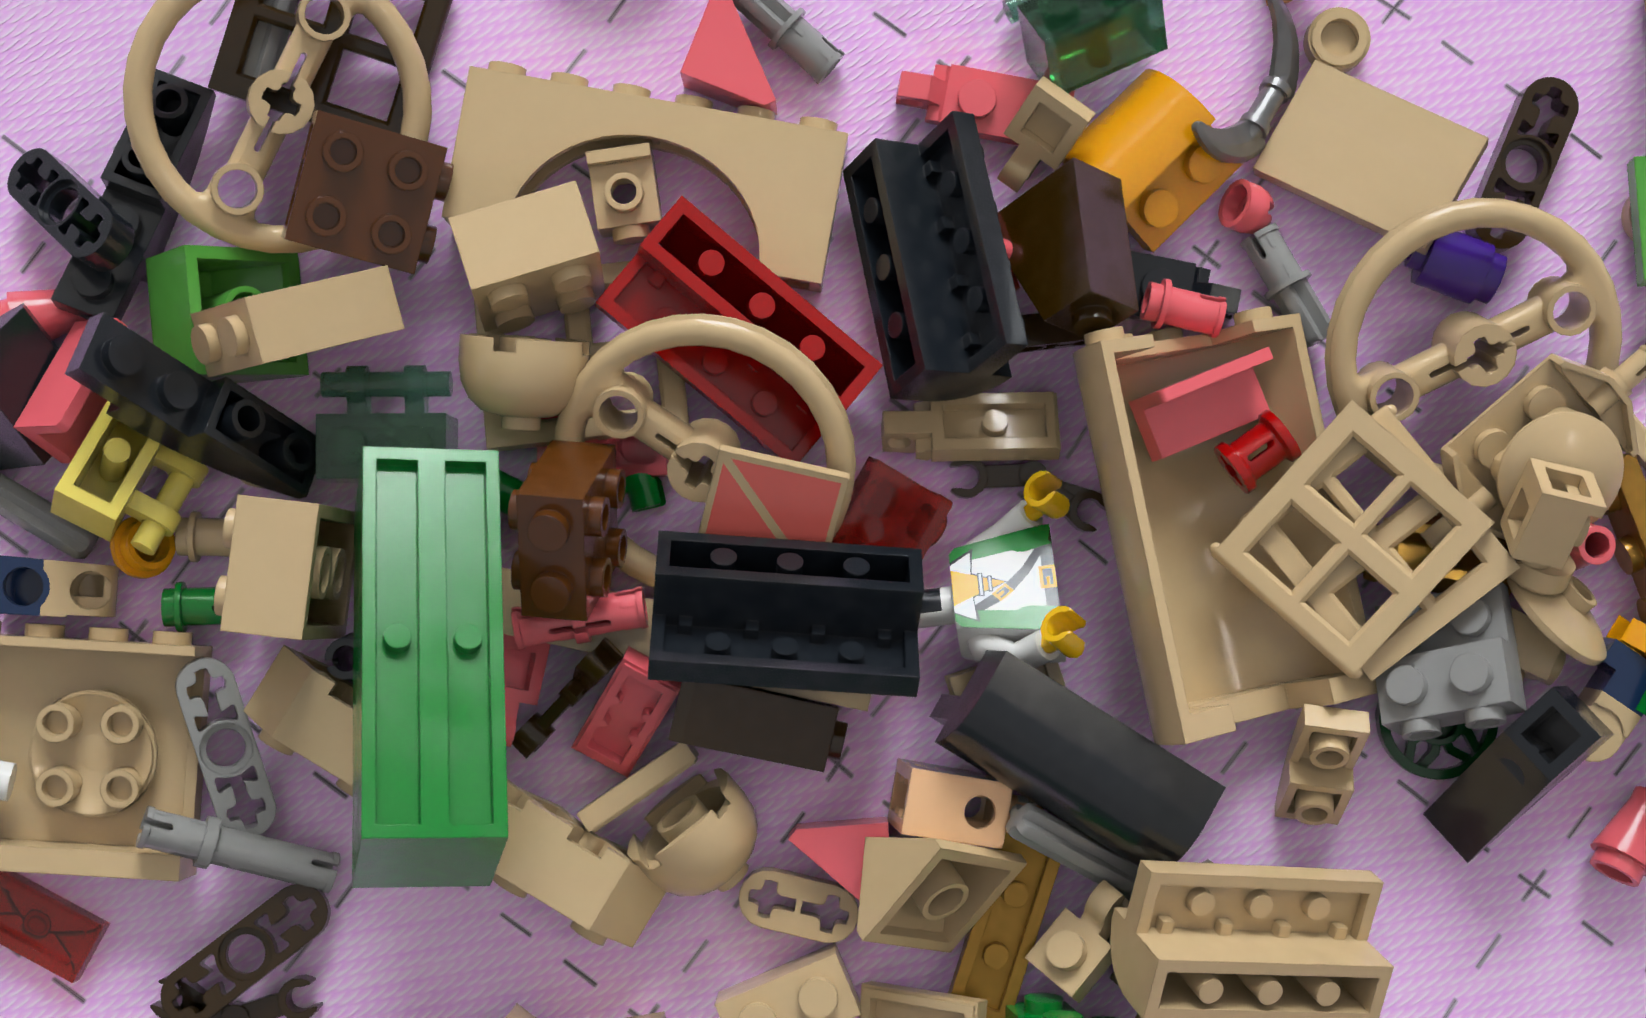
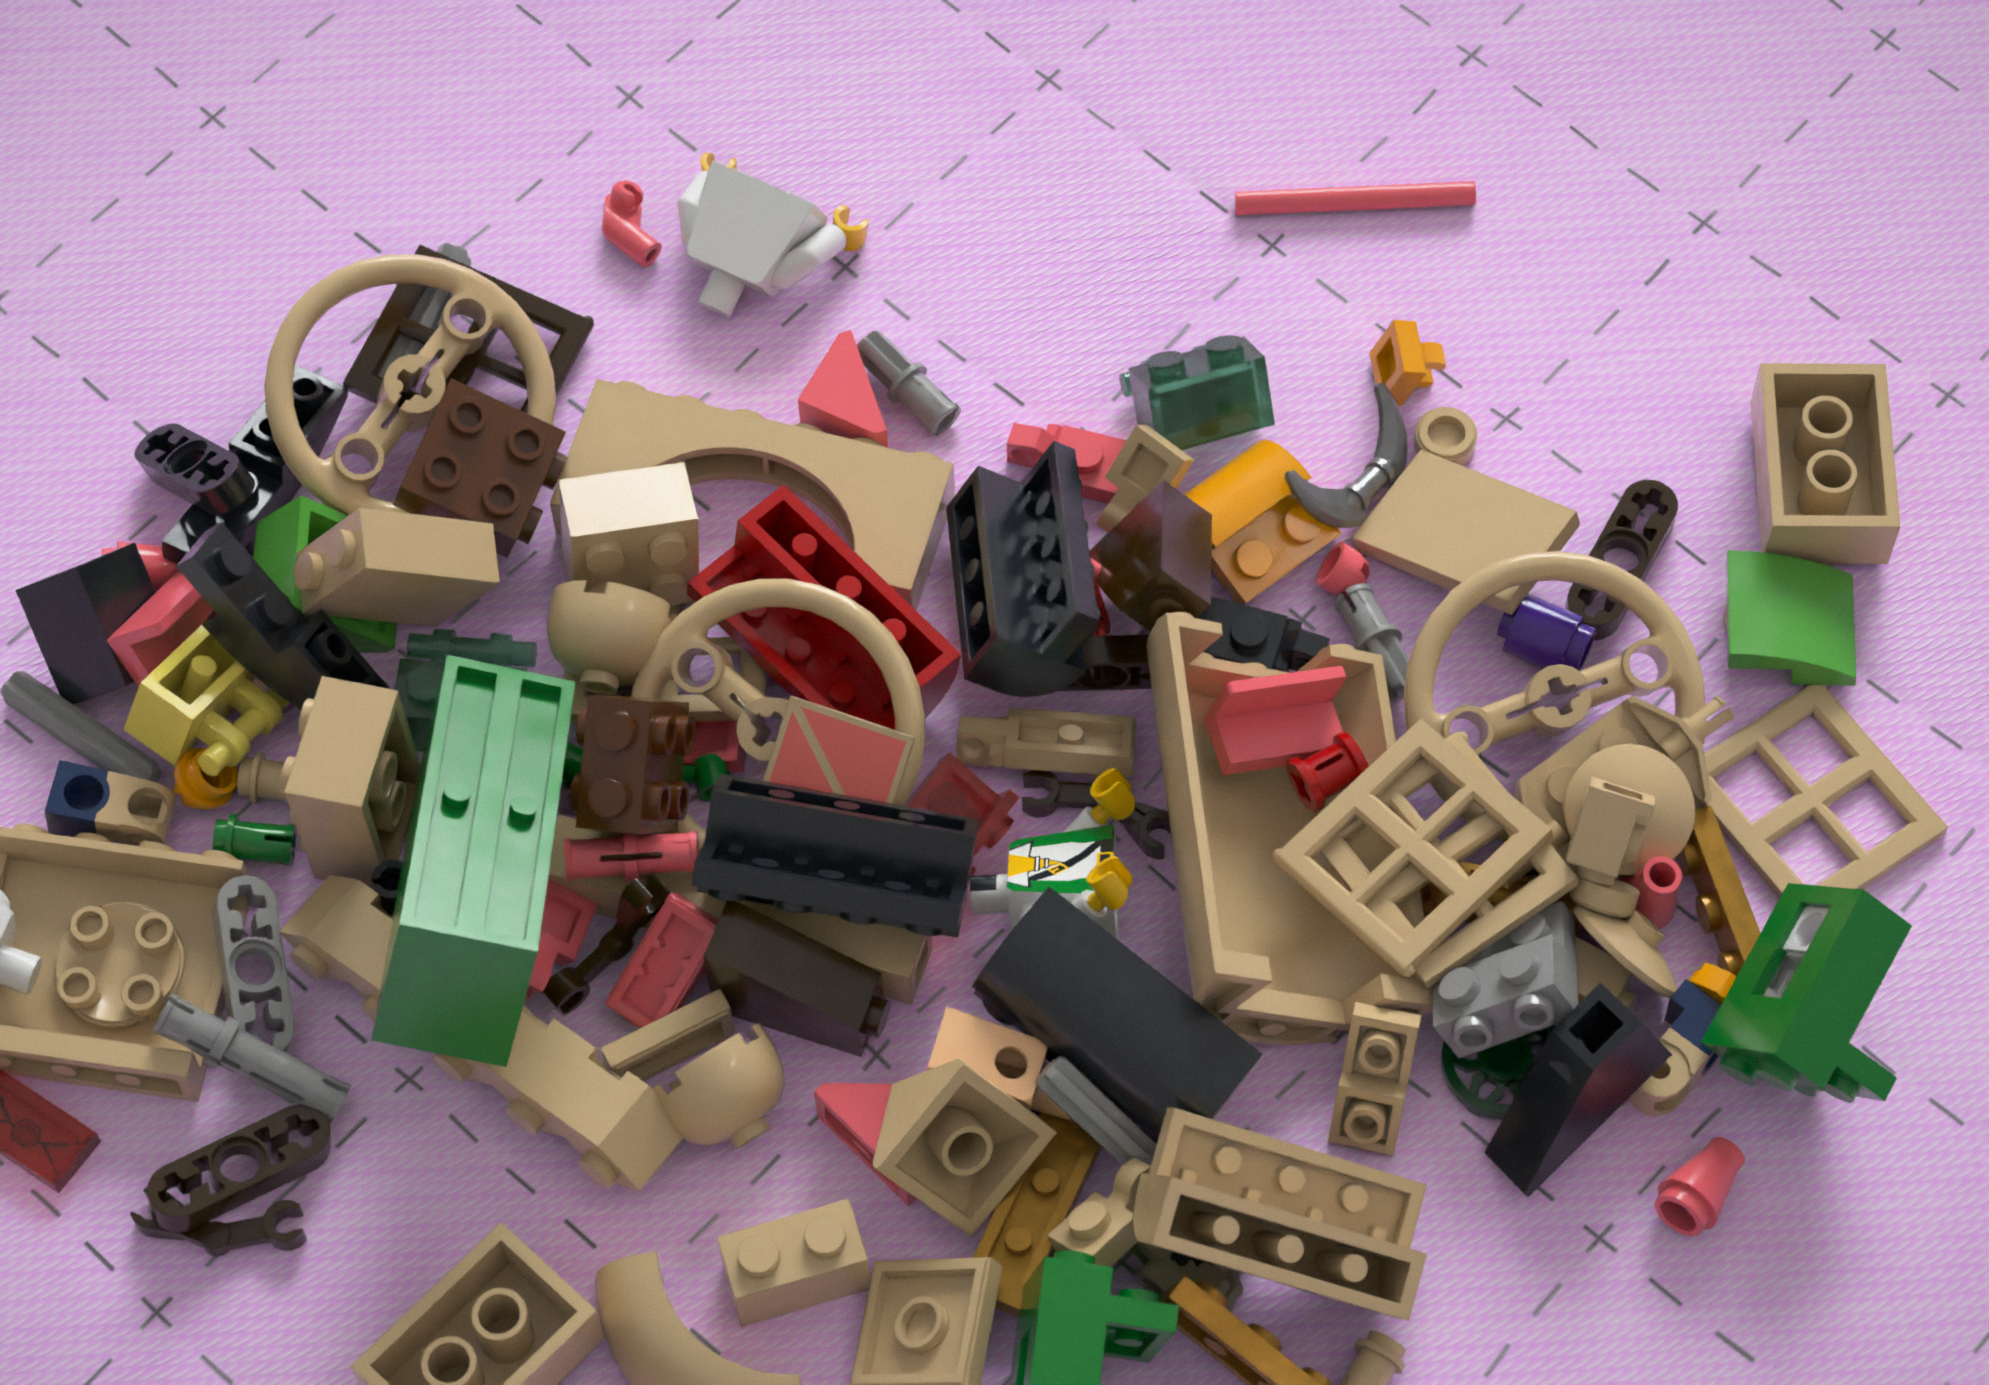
camera: 10 degrees right, 25 degrees down
tan brick [585,142,663,245] -> none
tan beam [739,867,858,943] -> none
coral pin [1140,279,1227,338] -> none

